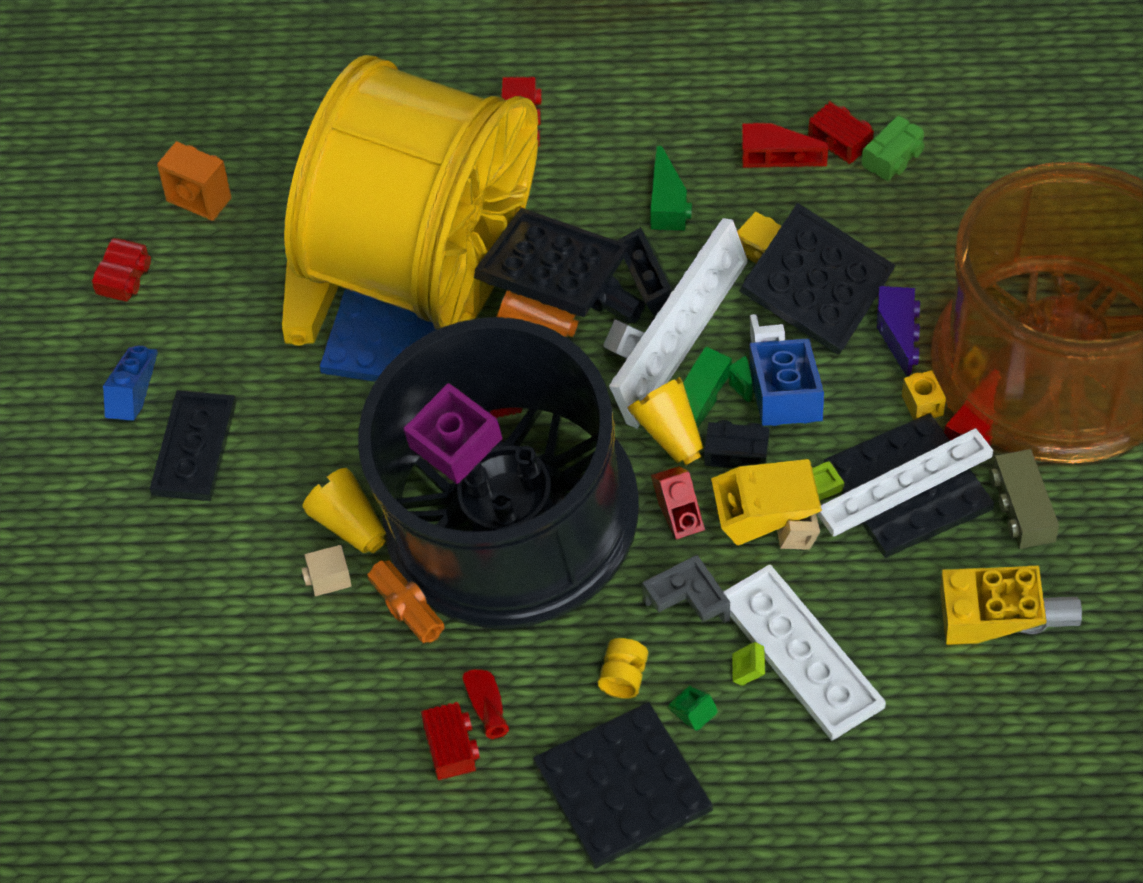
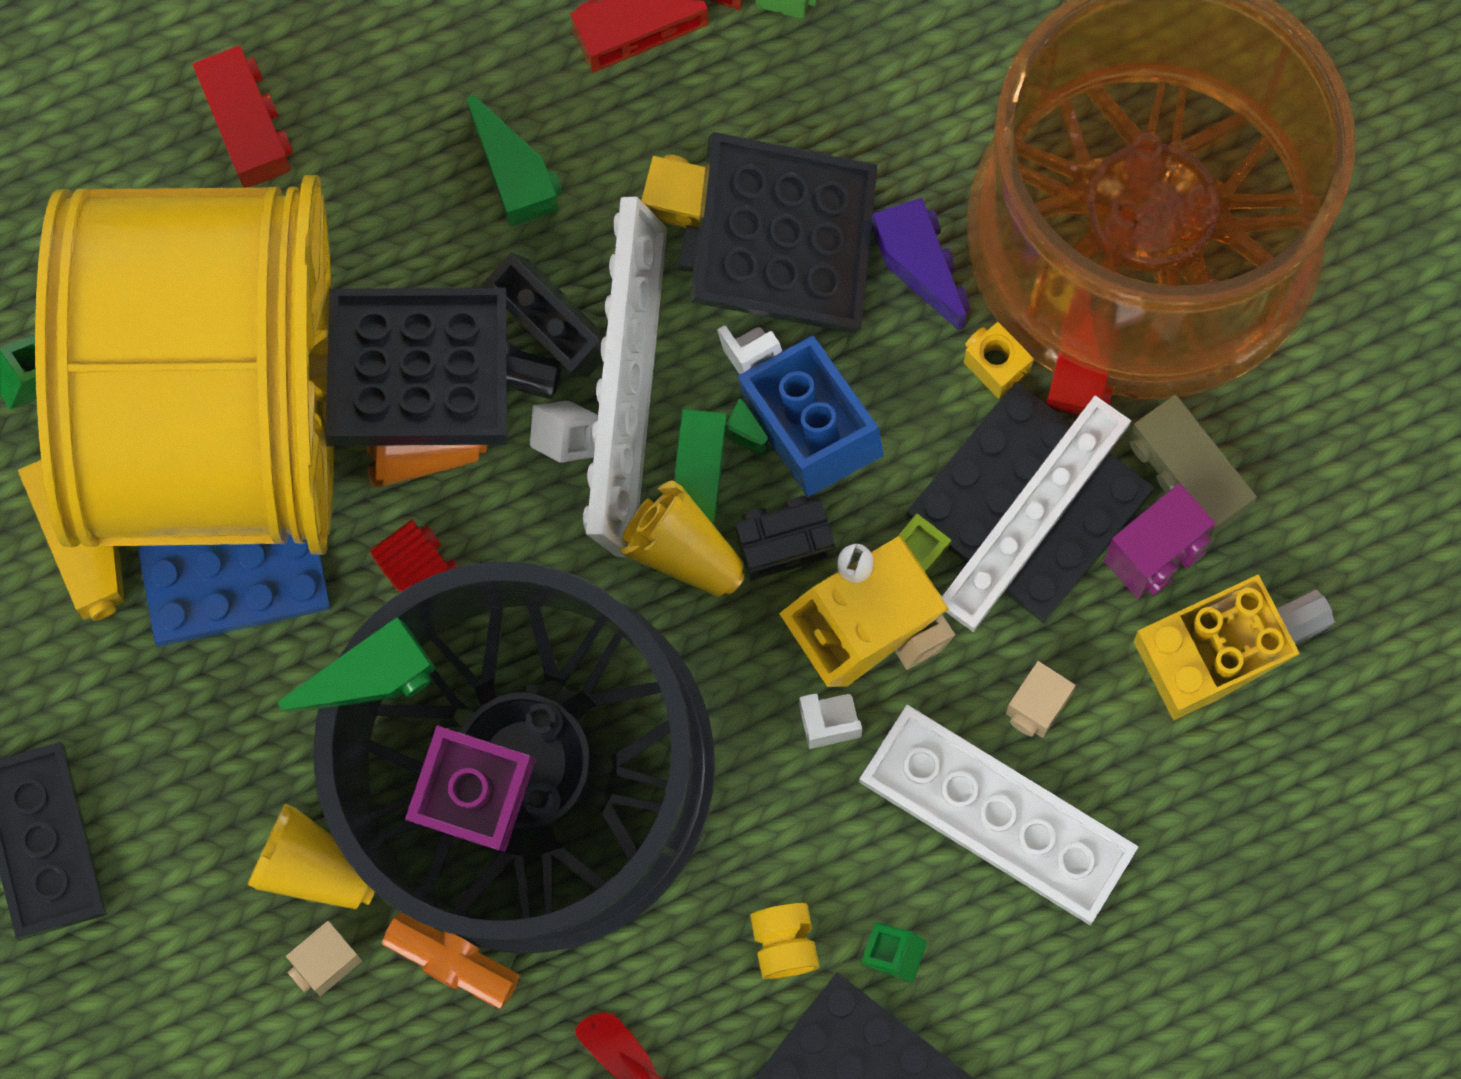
camera: 25 degrees left, 20 degrees up
dark grey panel [642,555,730,623] -> none
red slope [651,466,705,540] -> none
lime plate [732,642,765,686] -> none
none -> green slope [277,617,436,714]
none -> white panel [799,693,862,749]
none -> white hinge [837,544,874,583]
none -> tan brick [1006,661,1076,738]
none -> magenta brick [1104,483,1216,600]

